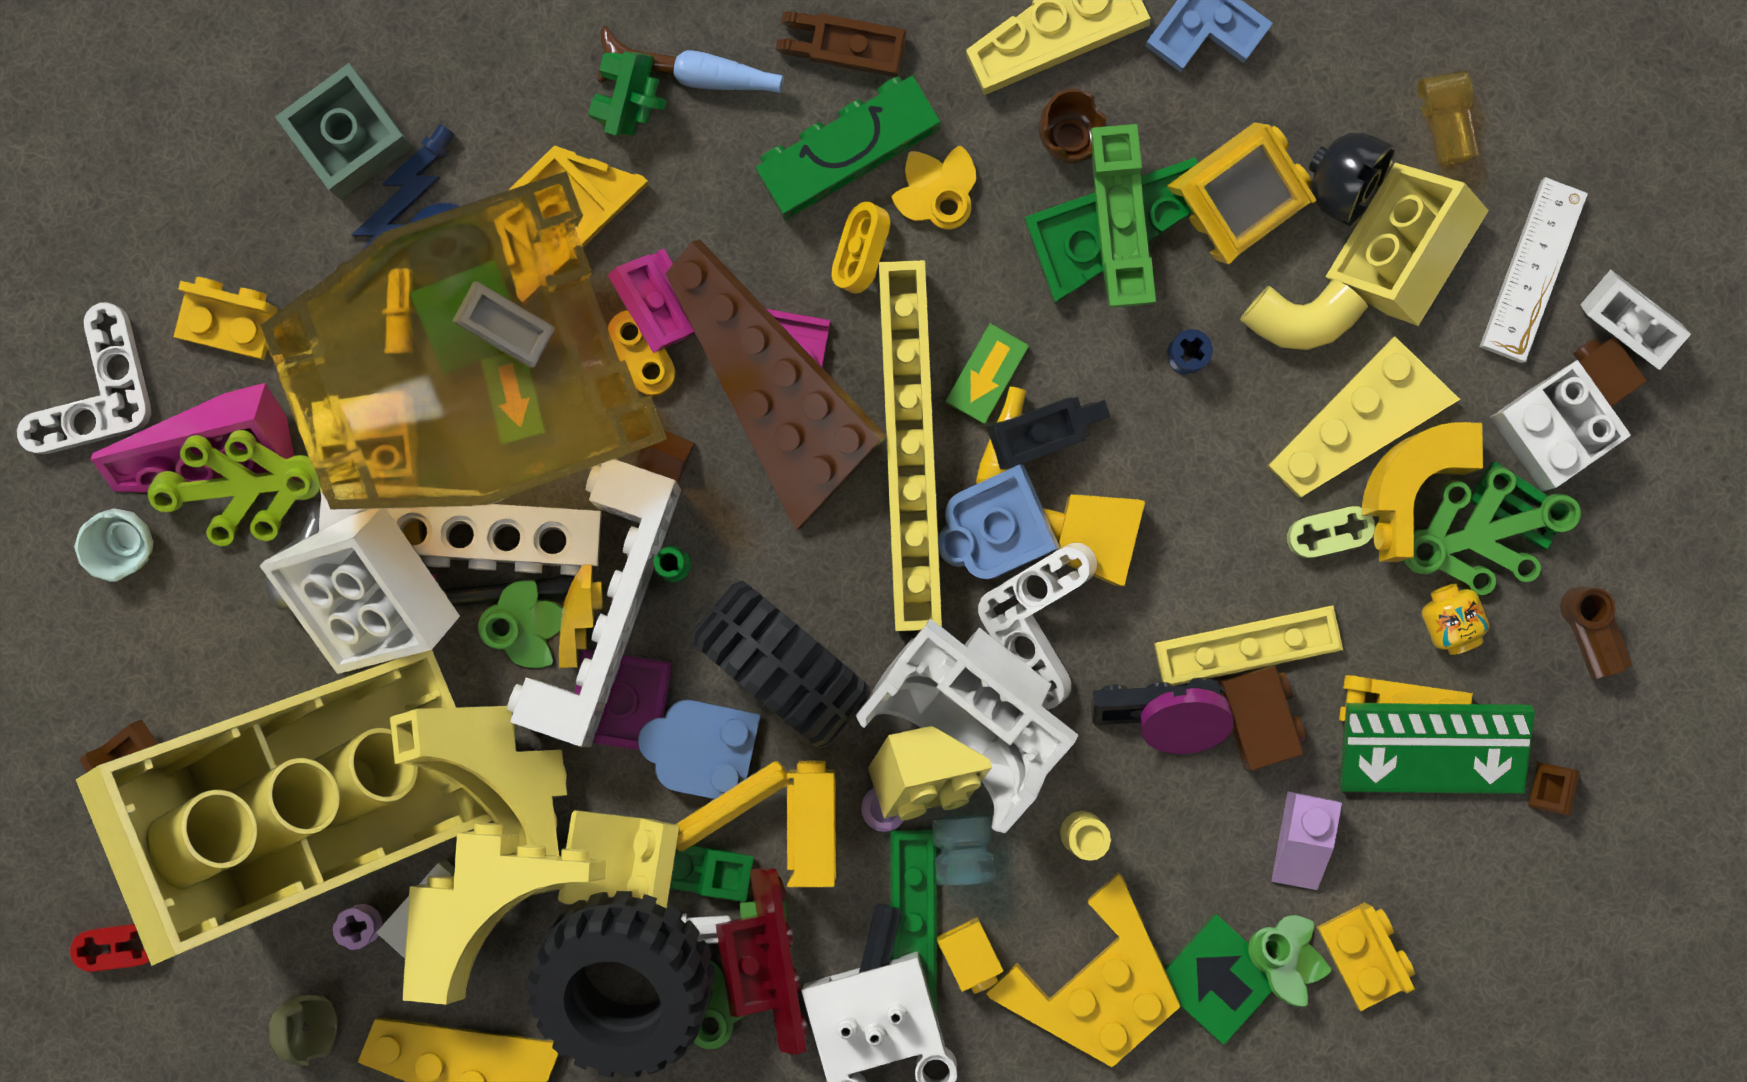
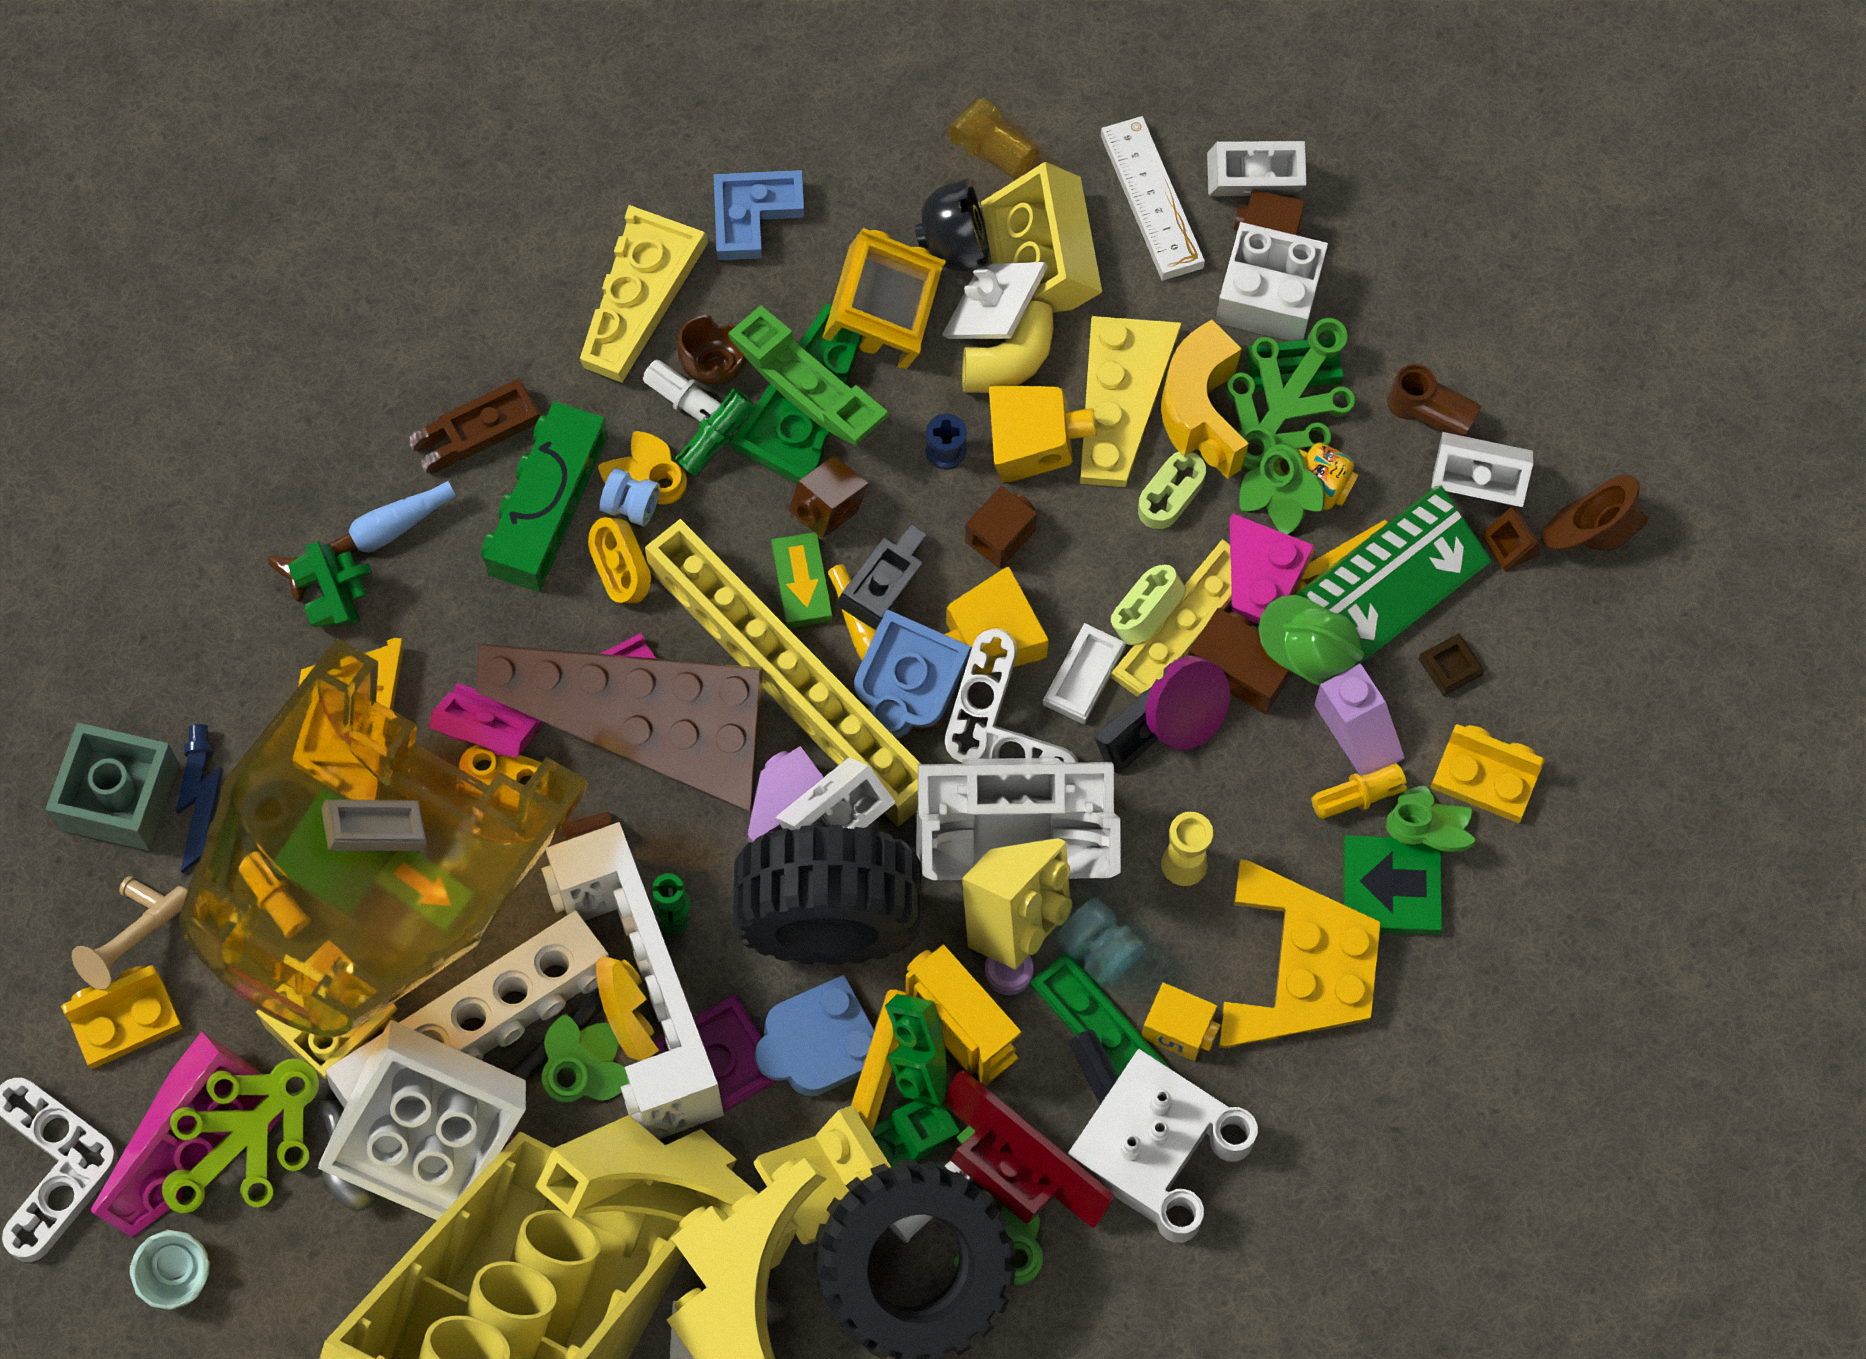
camera: 45 degrees left, 20 degrees down
none -> tan piece [71,876,192,989]
none -> light blue wheel [600,468,660,527]
none -> white axle [643,360,721,421]
none -> green pin [675,388,756,476]
none -> lavender slope [748,746,824,843]
none -> white brick [775,757,895,830]
none -> reddish brown brick [789,455,868,539]
none -> green slope [885,994,946,1105]
none -> white piece [942,262,1048,339]
none -> reddish brown brick [965,486,1037,569]
none -> yellow torso [989,386,1097,483]
none -> white tile [1043,623,1126,725]
none -> yellowish green beam [1111,565,1185,645]
none -> dark pink wing [1229,513,1315,624]
none -> bright green plate [1239,444,1325,535]
none -> bright green piece [1258,595,1364,686]
none -> yellow axle [1311,763,1407,819]
none -> dark brown tile [1418,633,1485,697]
none -> white brick [1431,432,1533,507]
none -> reddish brown piece [1541,475,1648,551]

